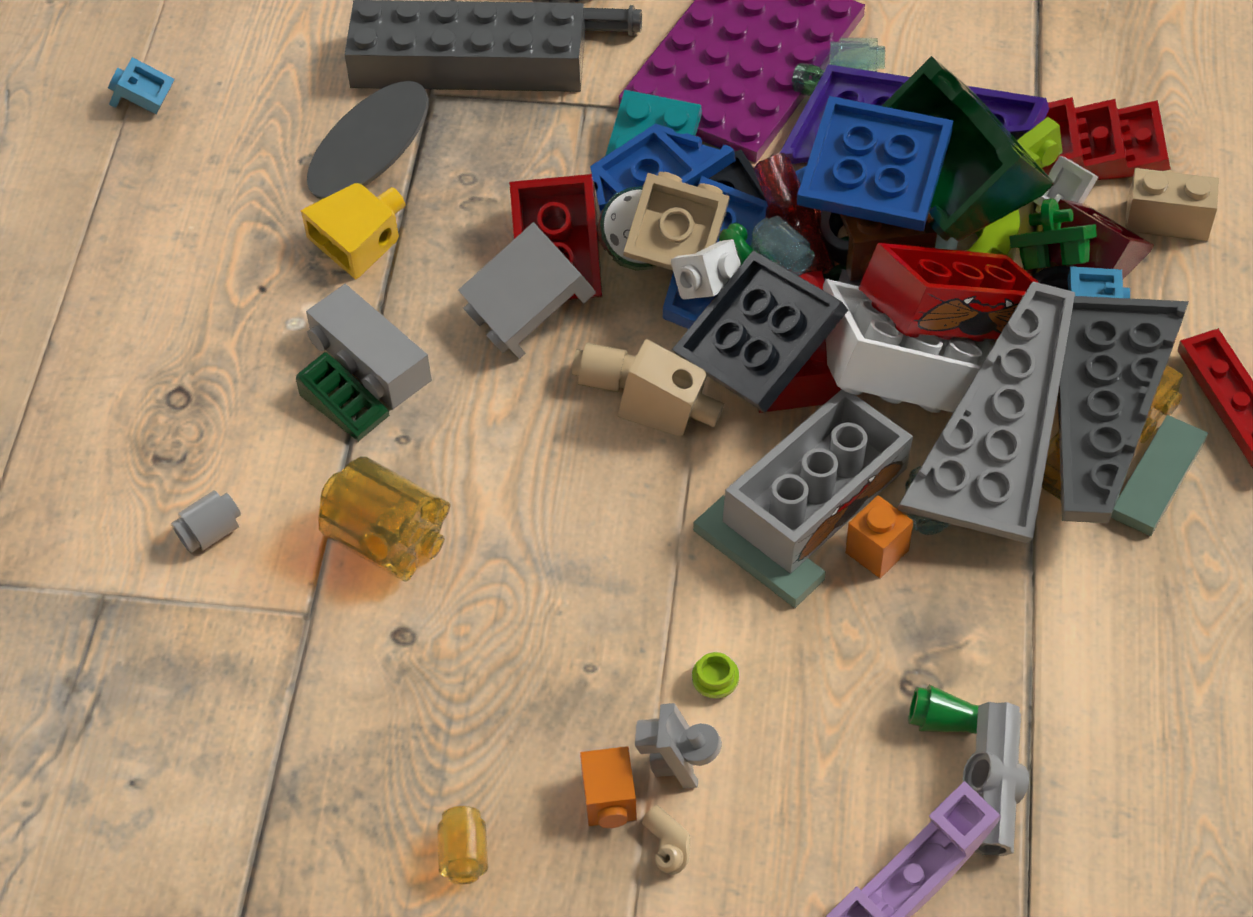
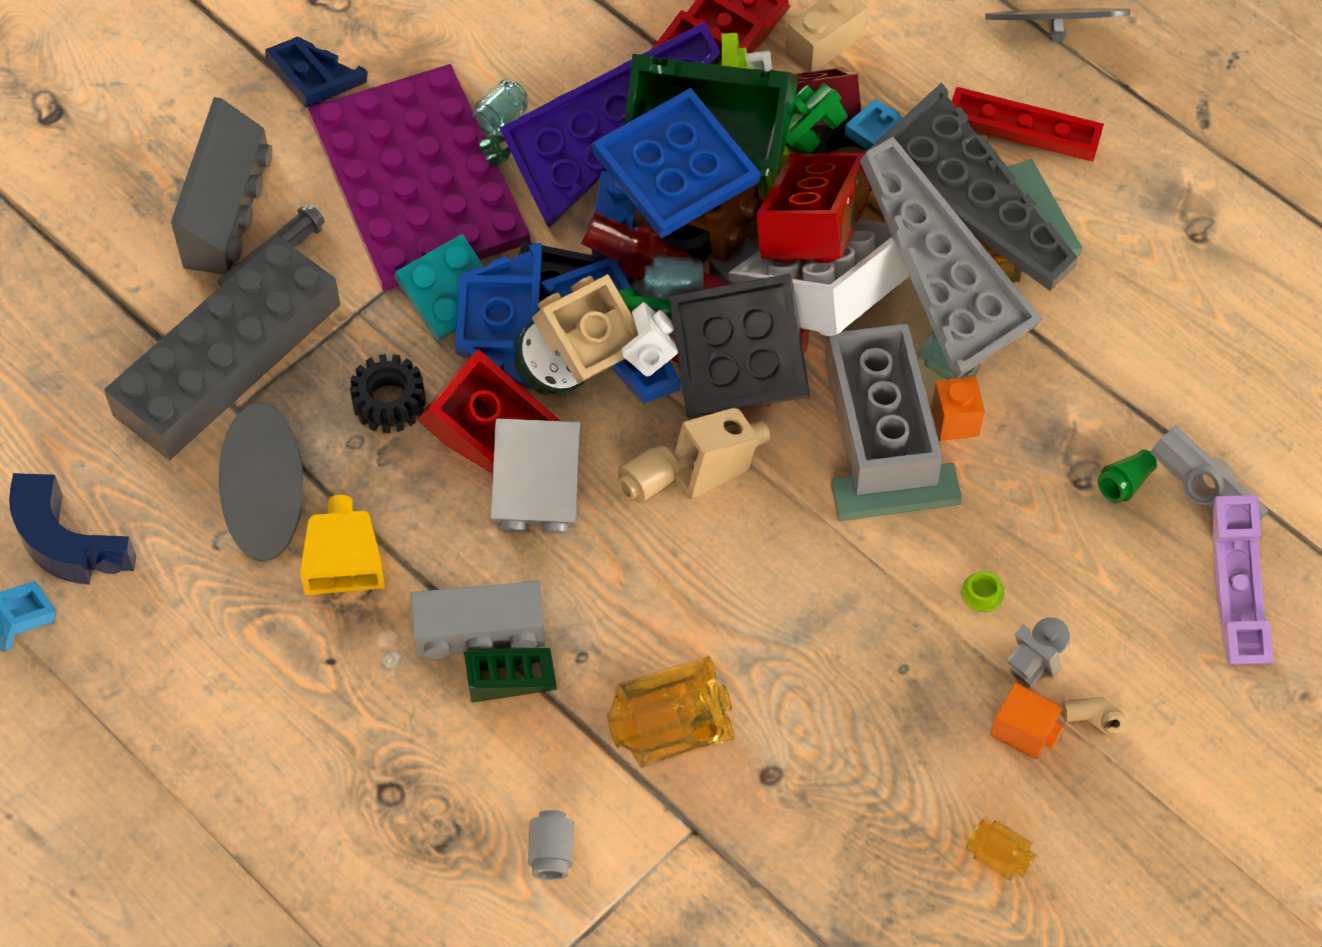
camera: 55 degrees left, 5 degrees up
none -> dark blue arch [9,473,136,585]
none -> black tyre [350,354,426,433]

